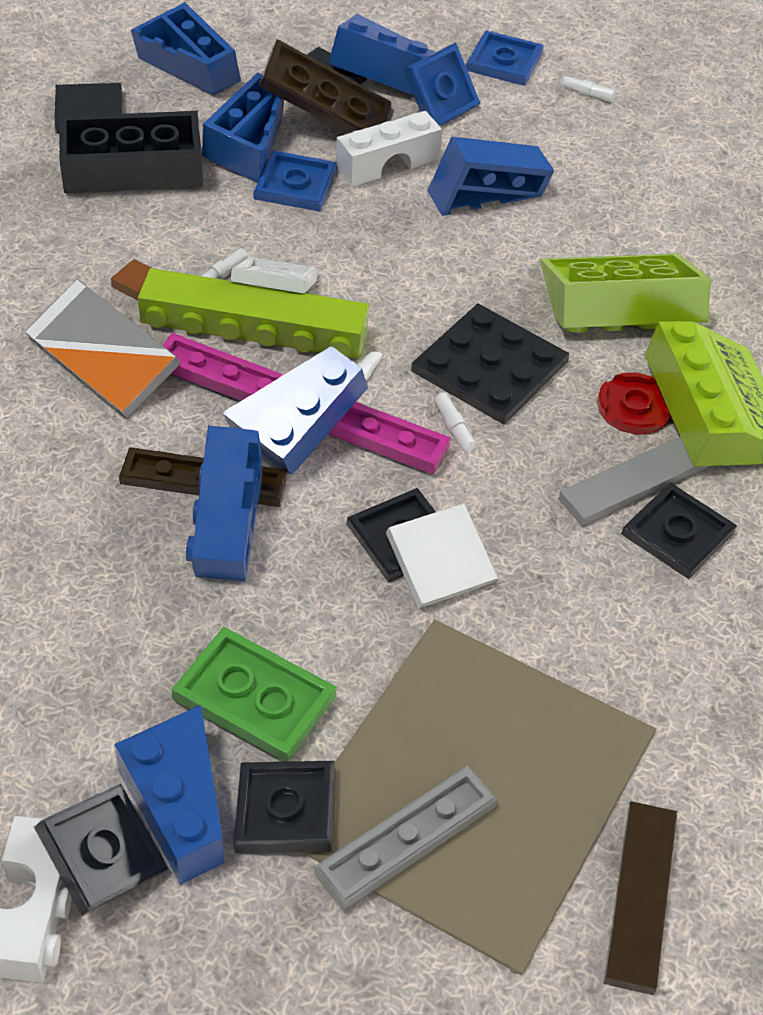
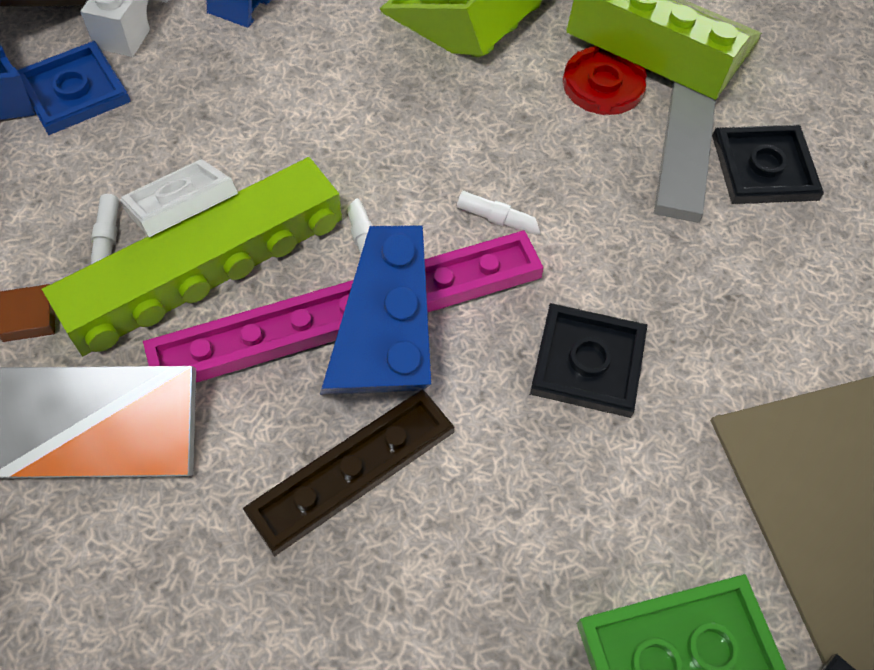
camera: 45 degrees left, 10 degrees up
blue wedge [186,425,263,582] -> none
white tile [386,504,498,609] -> none
black plate [411,303,570,425] -> none

